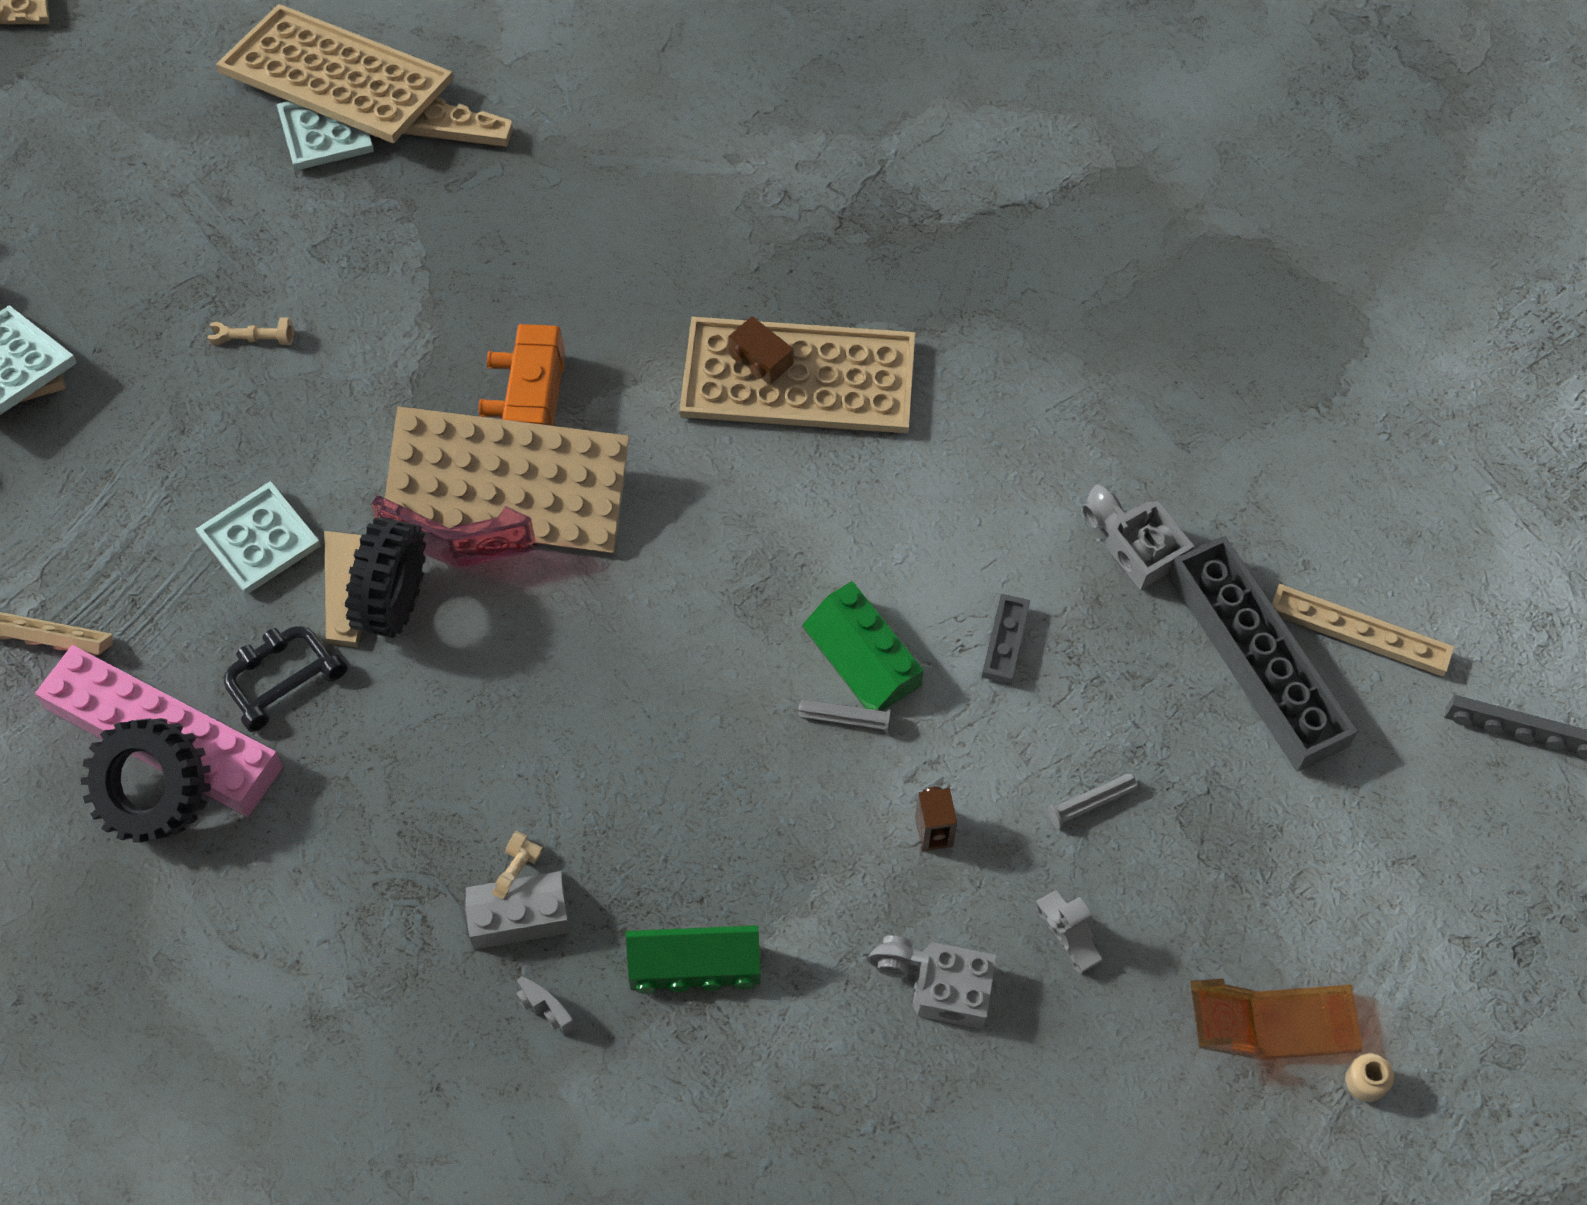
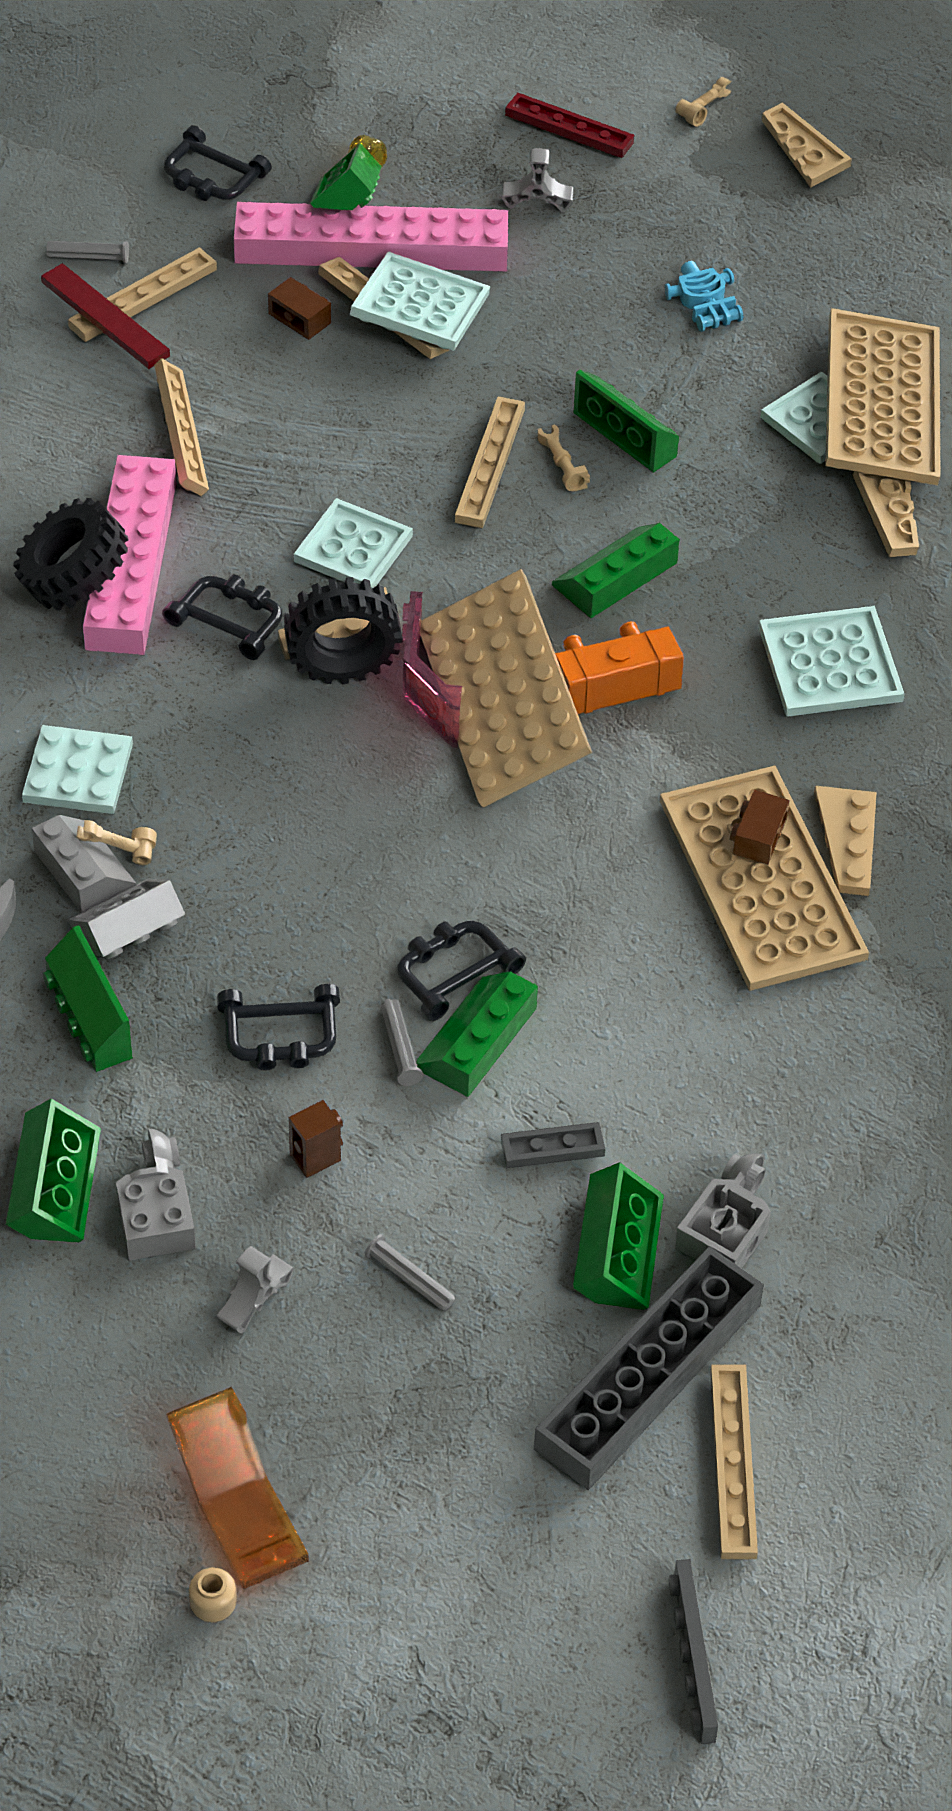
camera: 65 degrees right, 10 degrees down
none -> green slope [5,1099,101,1243]
none -> light aqua plate [22,725,133,814]
none -> slope [67,878,185,959]
none -> black bar [217,984,340,1070]
none -> black bar [397,921,526,1021]
none -> tan plate [455,396,525,528]
none -> green slope [552,523,680,618]
none -> green slope [573,370,679,473]
none -> green slope [573,1162,664,1310]
none -> medium azure piece [665,261,744,332]
none -> light aqua plate [759,606,904,717]
none -> tan wing [814,786,877,896]

